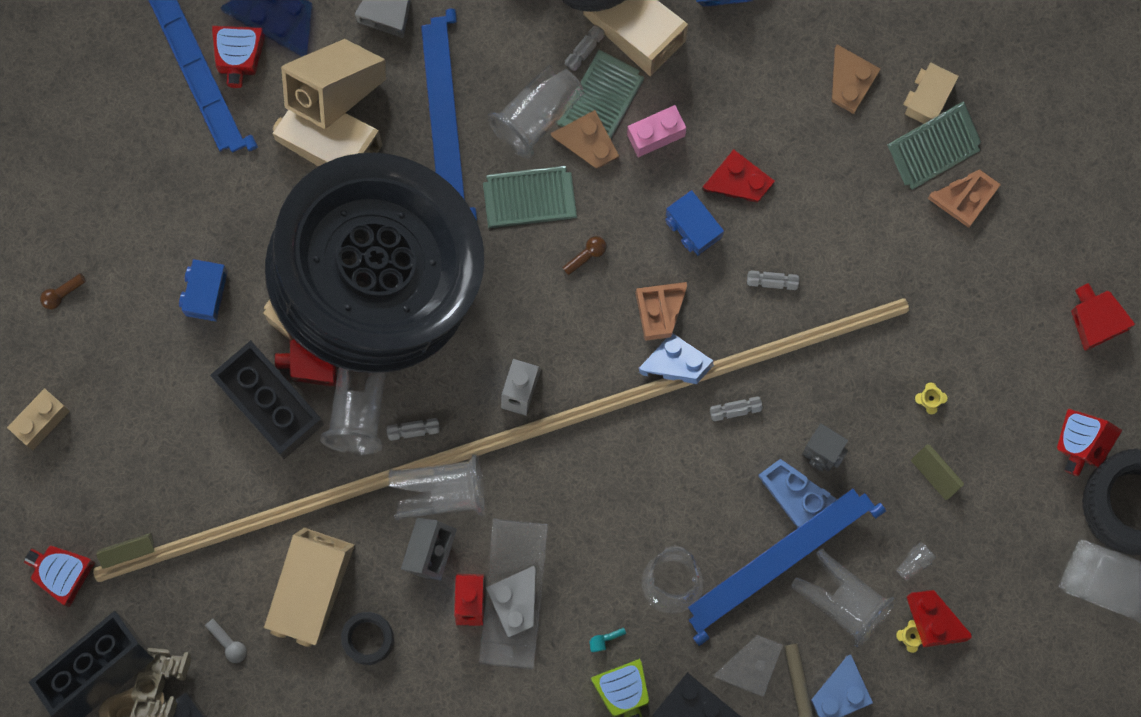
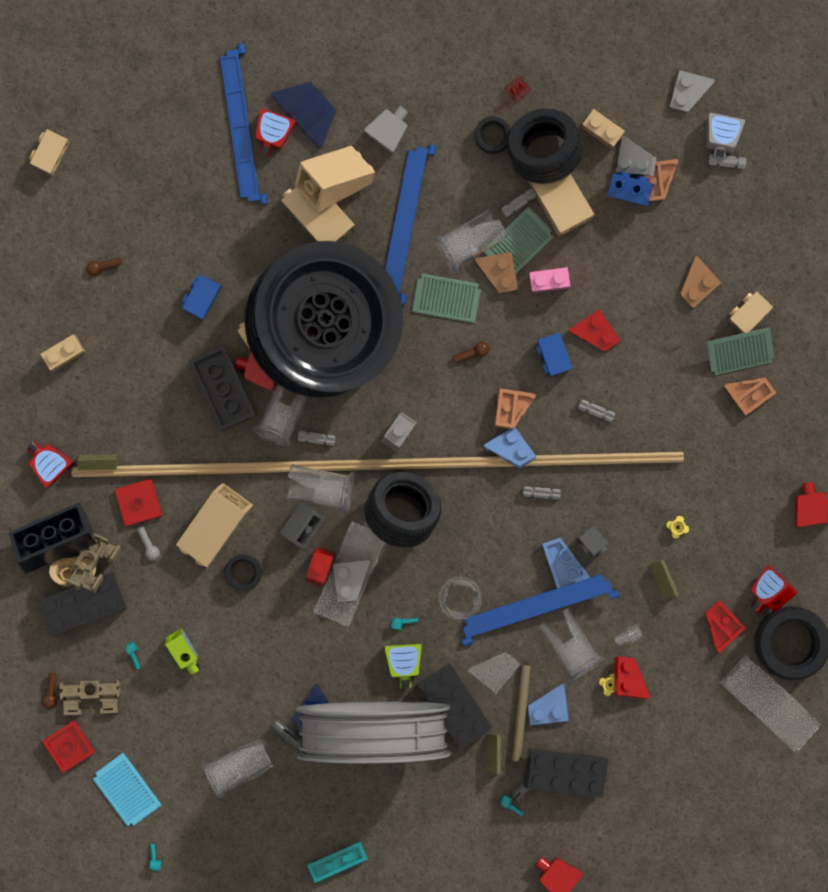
camera: 15 degrees right, 10 degrees up
none -> red plate [115,479,163,526]
none -> black tyre [364,472,442,548]
none -> red wing [705,600,746,654]

